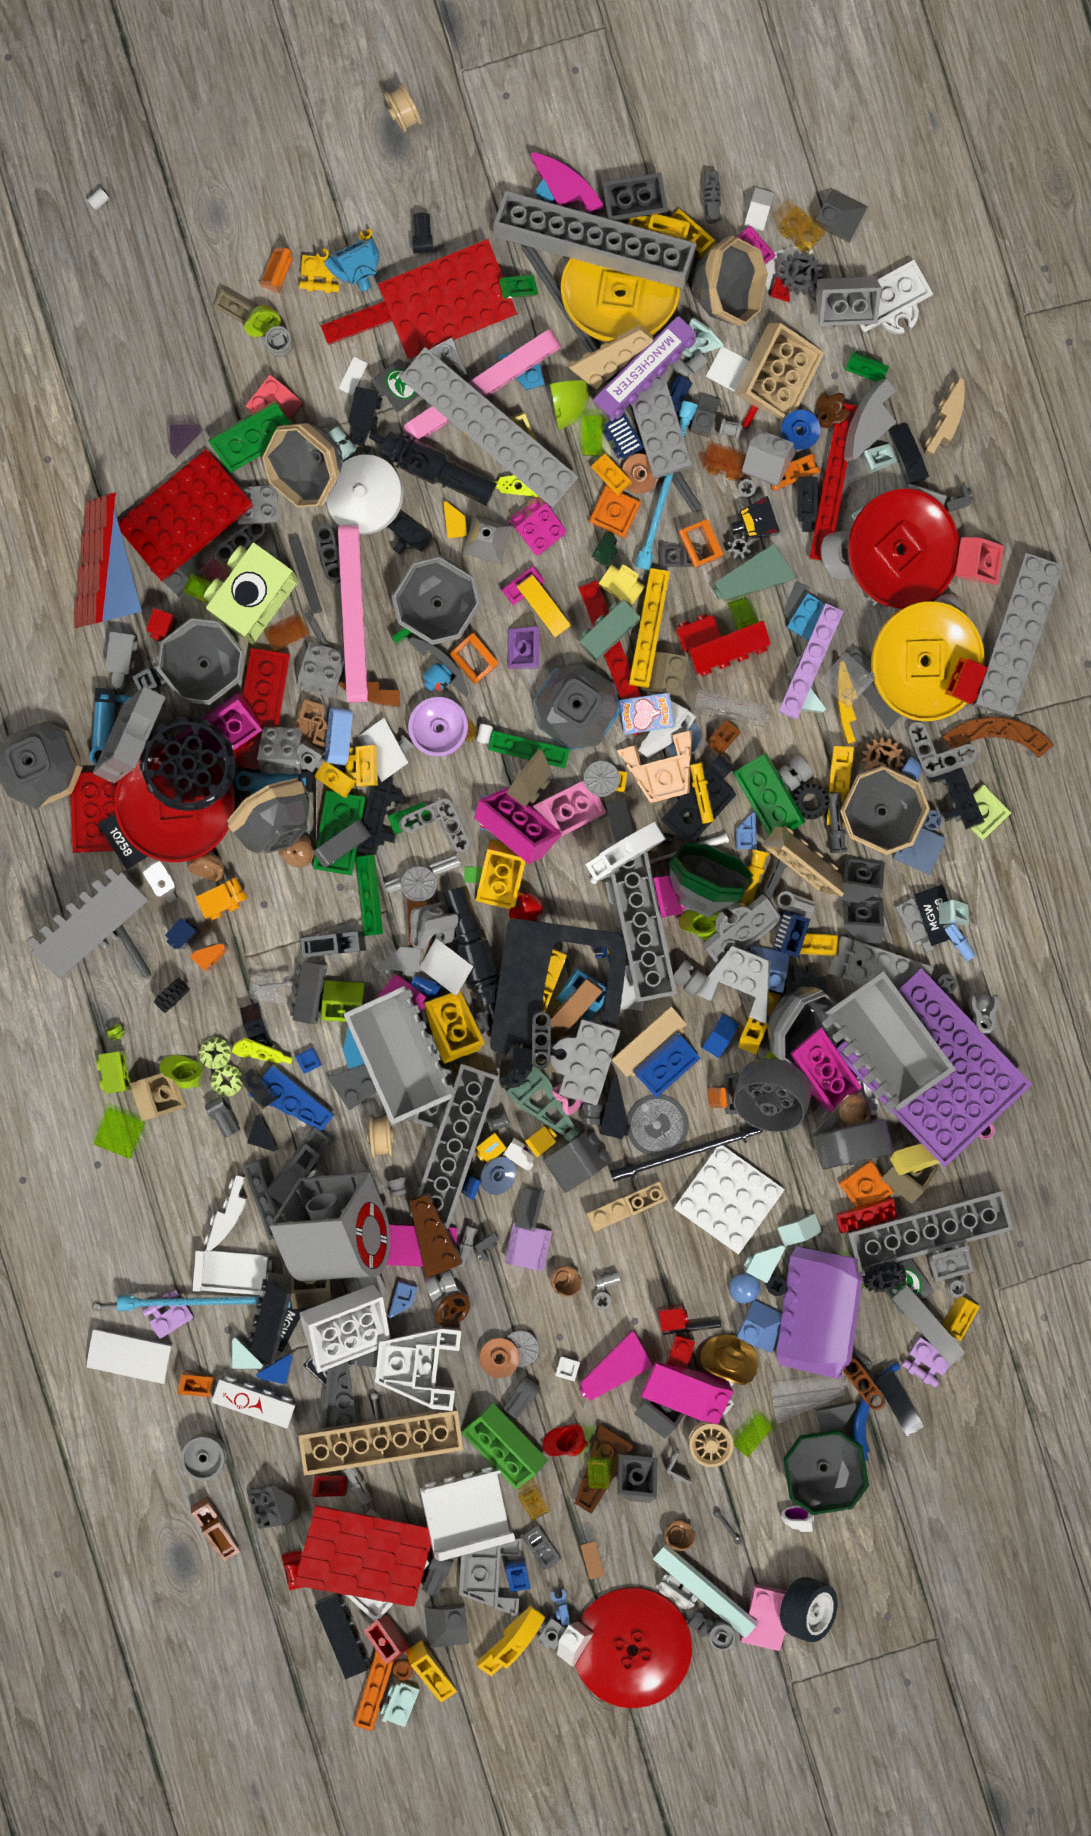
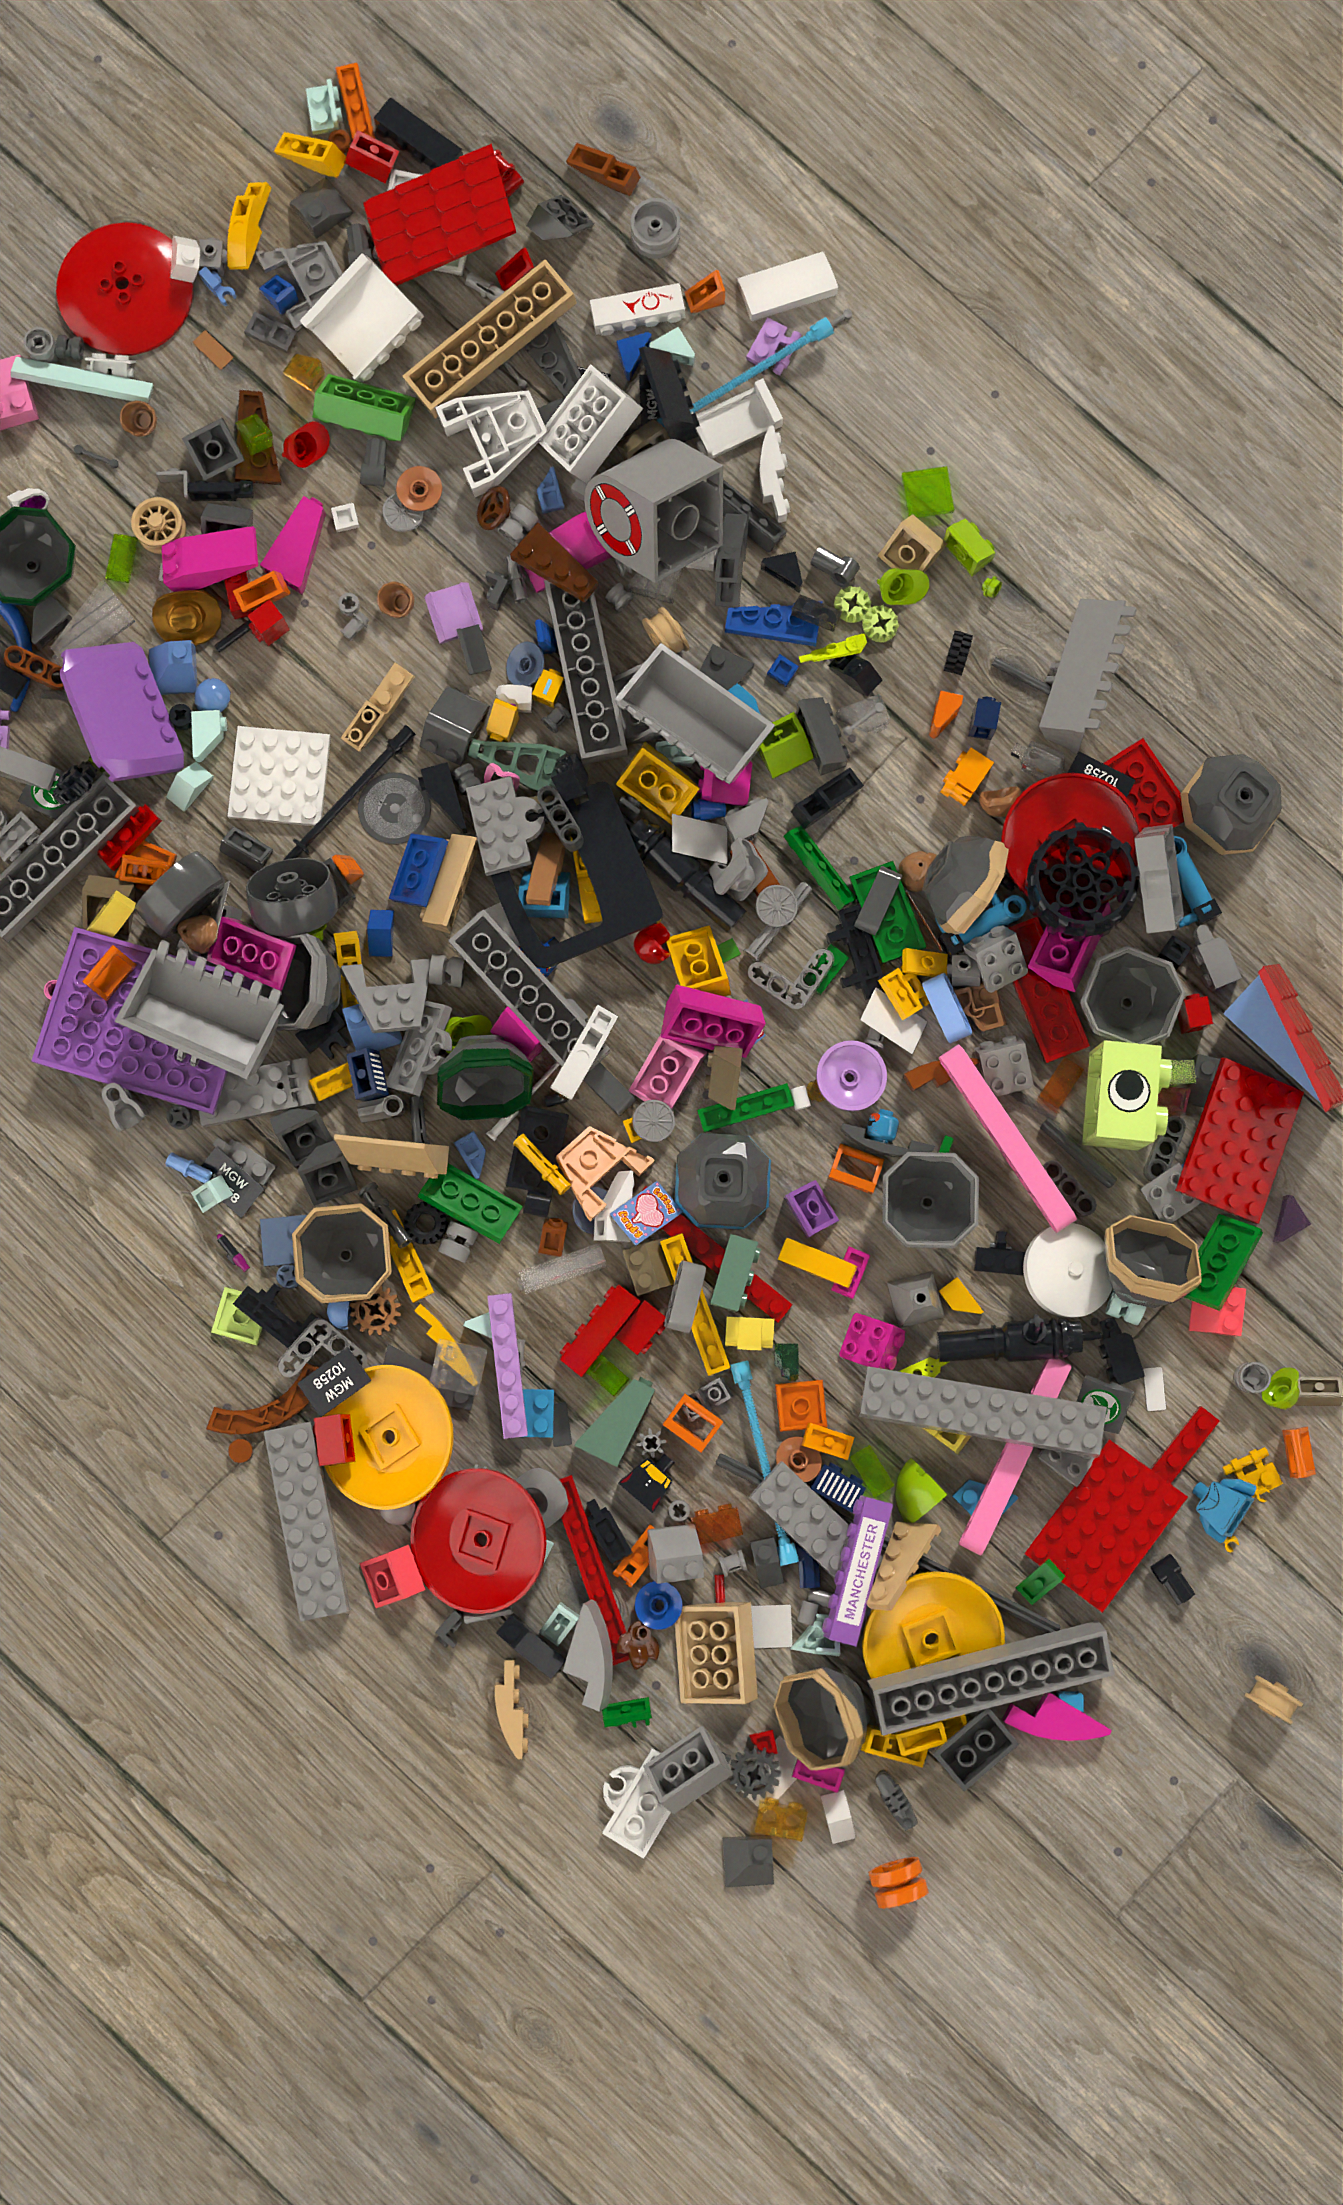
camera: 145 degrees right, 5 degrees down
yellow pin [741,849,769,906] -> none
none -> orange tile [82,945,137,1001]
none -> orange slope [119,854,170,885]
none -> black hinge [188,480,254,501]
none -> piece [217,1234,250,1272]
none -> dark grey slope [219,826,273,872]
none -> dark orange tile [228,1439,253,1463]
none -> orange slope [233,570,291,612]
none -> black sticker [298,1347,371,1417]
none -> light grey beam [664,1260,706,1333]
none -> orange wheel [868,1857,929,1908]

